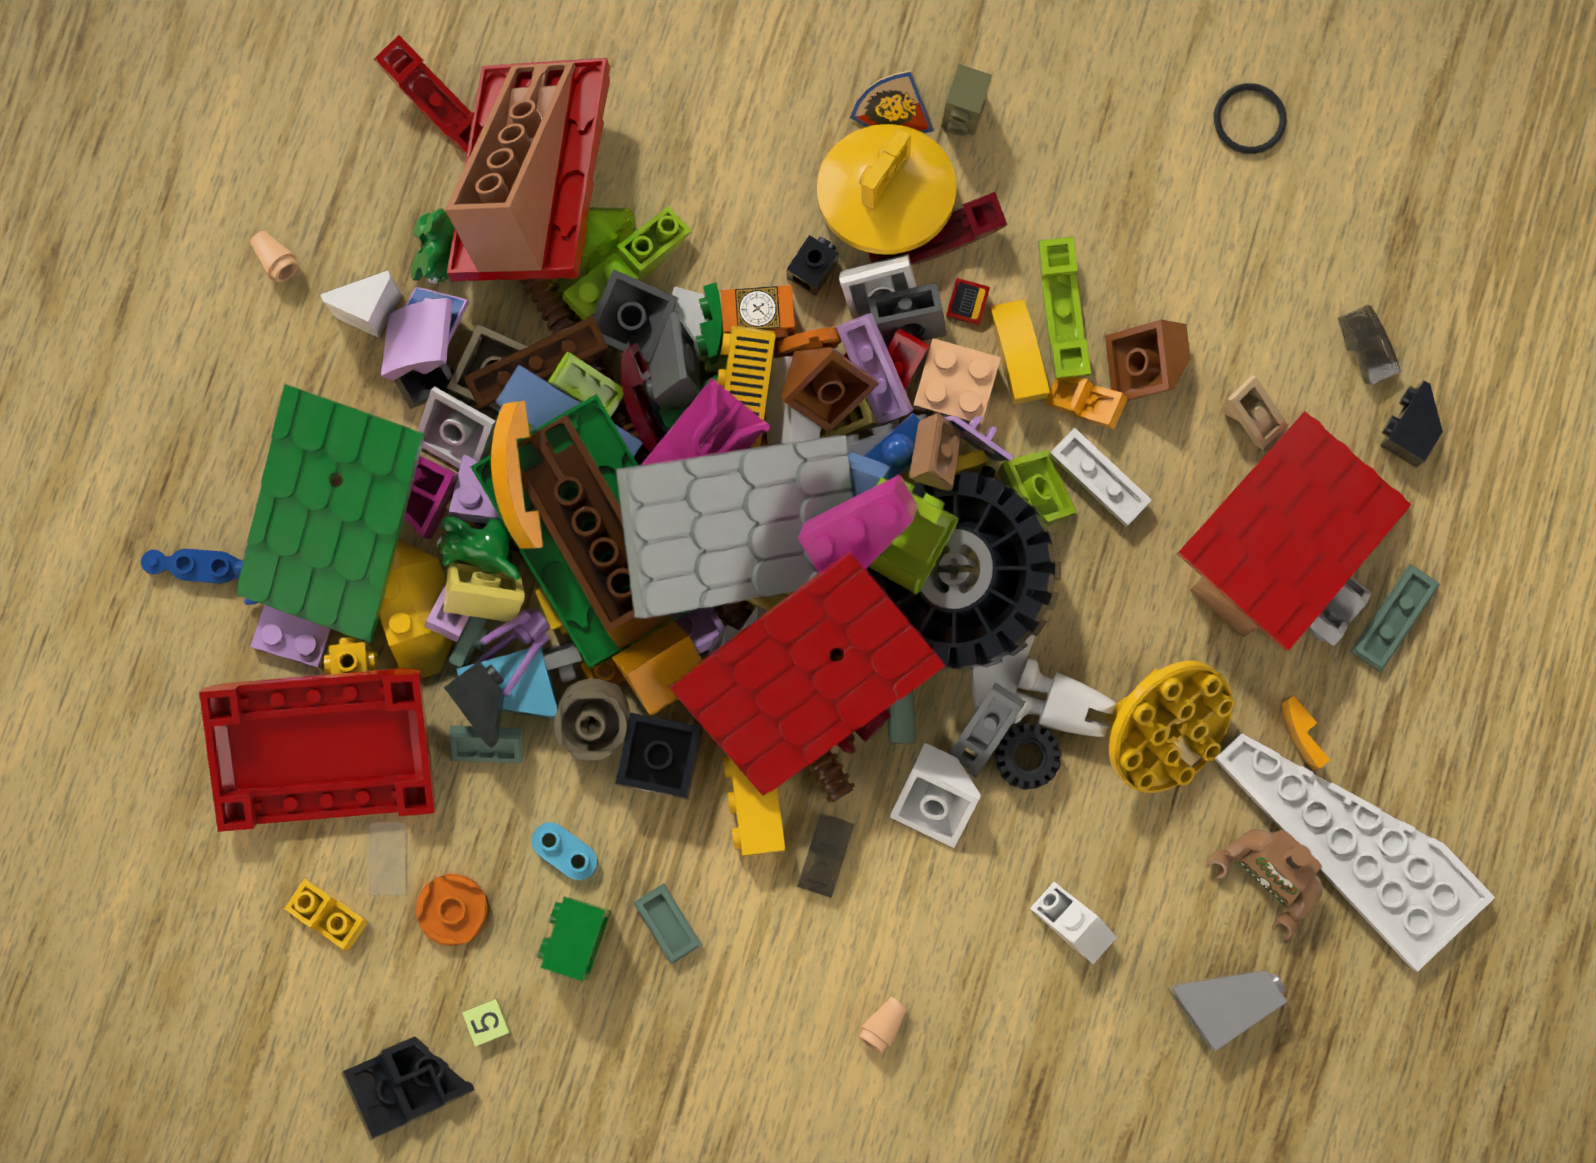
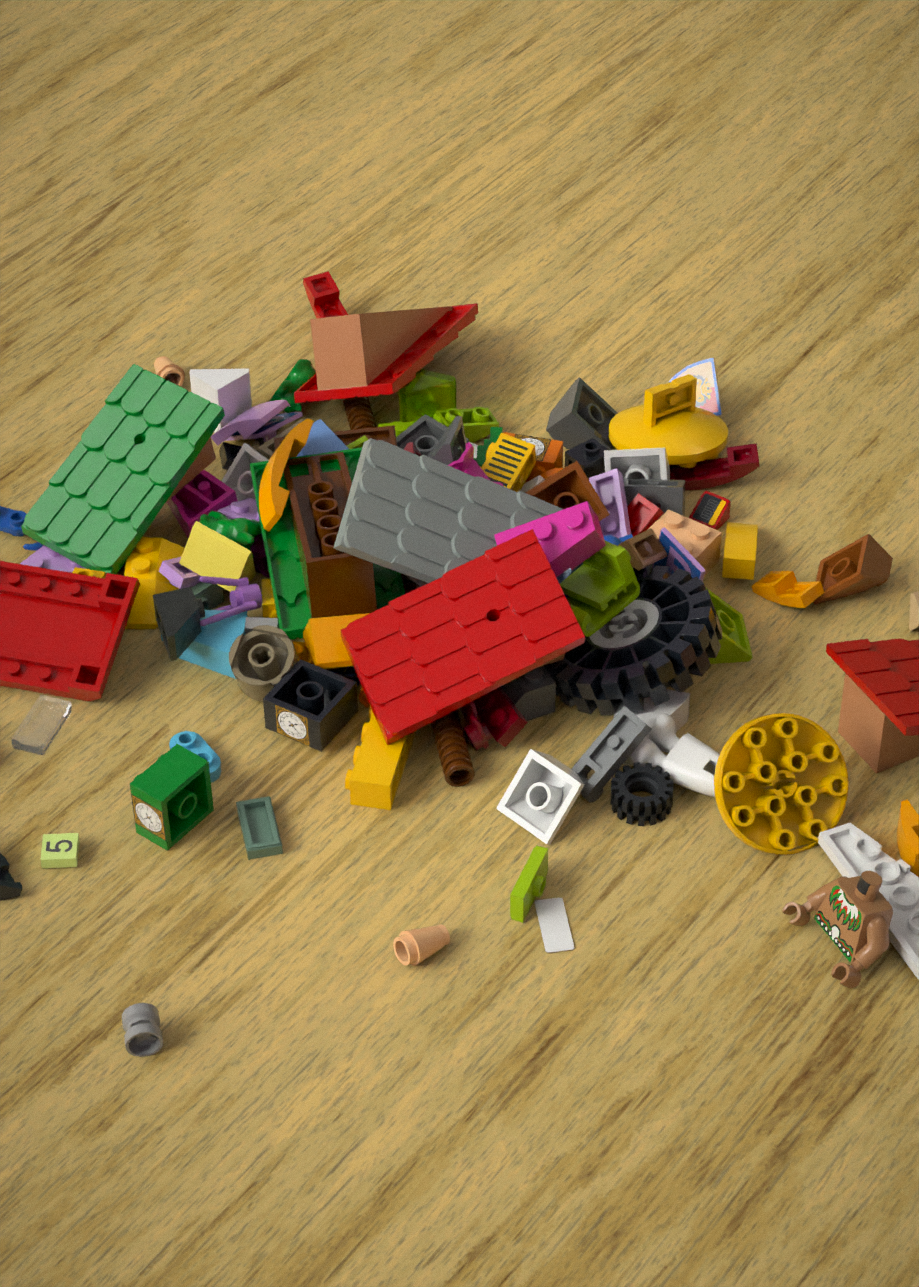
camera: 20 degrees right, 40 degrees down
orange tile [416,874,489,946] -> none
sand green plate [449,725,524,763] -> none
clear smoke slope [797,813,855,898] -> none
sand green slope [887,691,916,745] -> none
olive brick [942,64,992,136] -> none
white slope [1030,882,1117,964] -> none
lime slope [1038,236,1091,379] -> none
white plate [1049,428,1152,527] -> none
light grey slope [1168,970,1287,1051] -> none
none -> lime plate [510,845,548,923]
none -> white sticker [534,898,574,953]
none -> dark grey slope [546,377,618,450]

